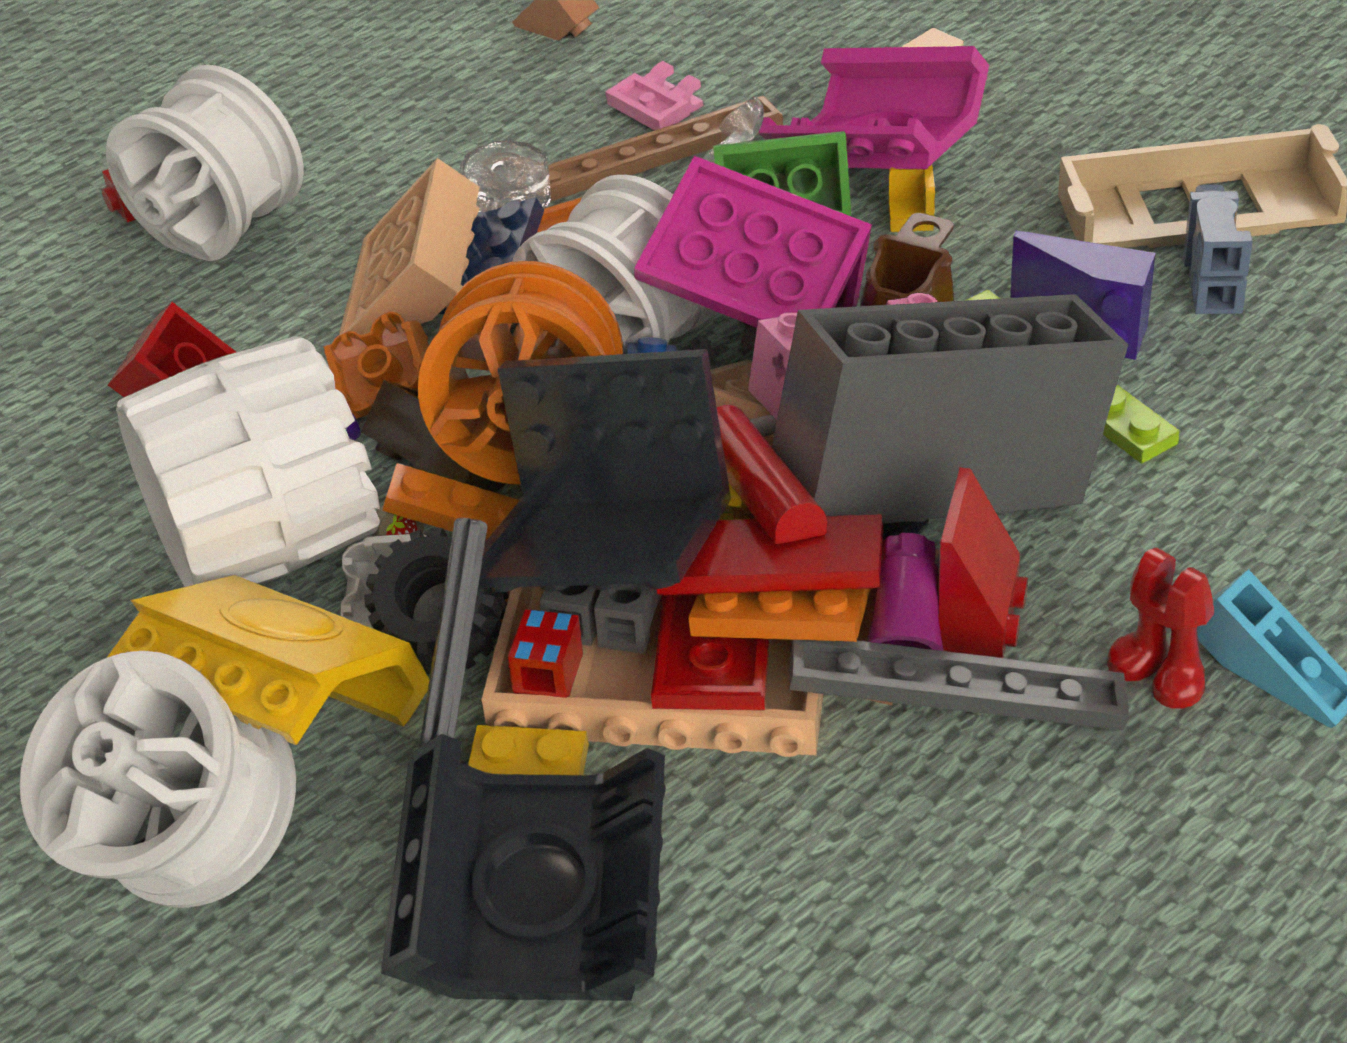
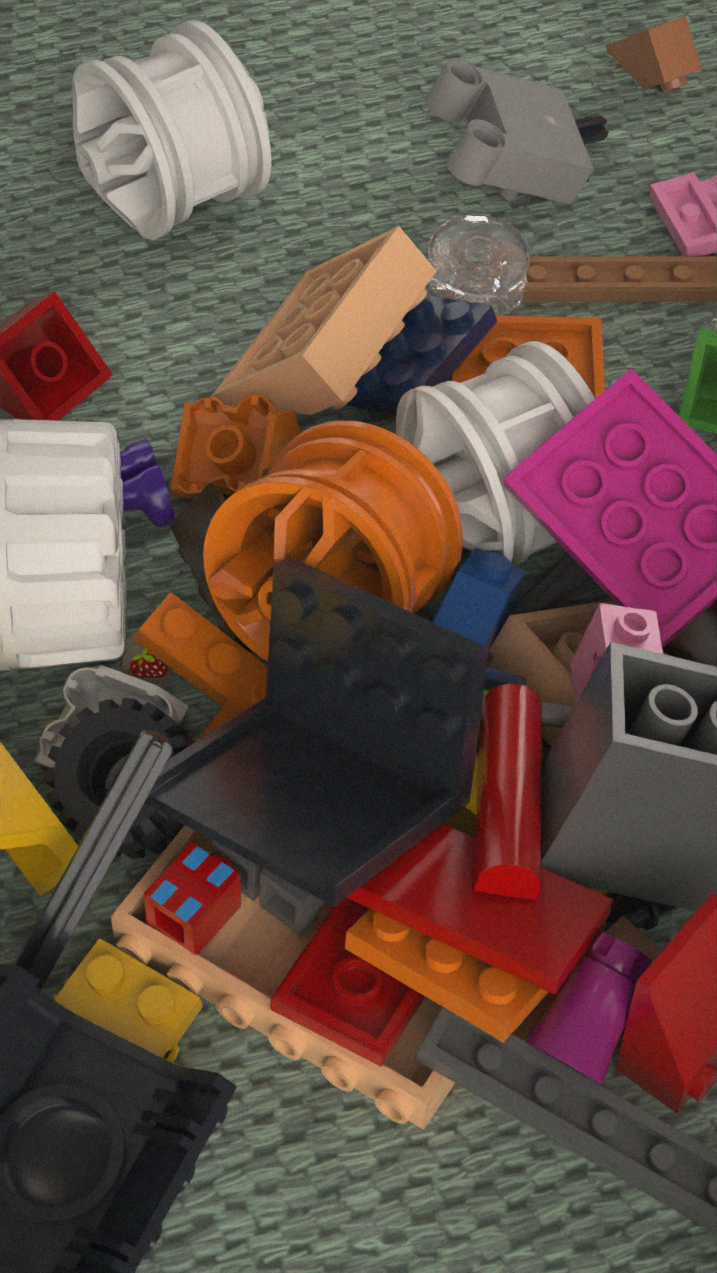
camera: 20 degrees right, 10 degrees up
none -> light grey piece [426,58,608,204]

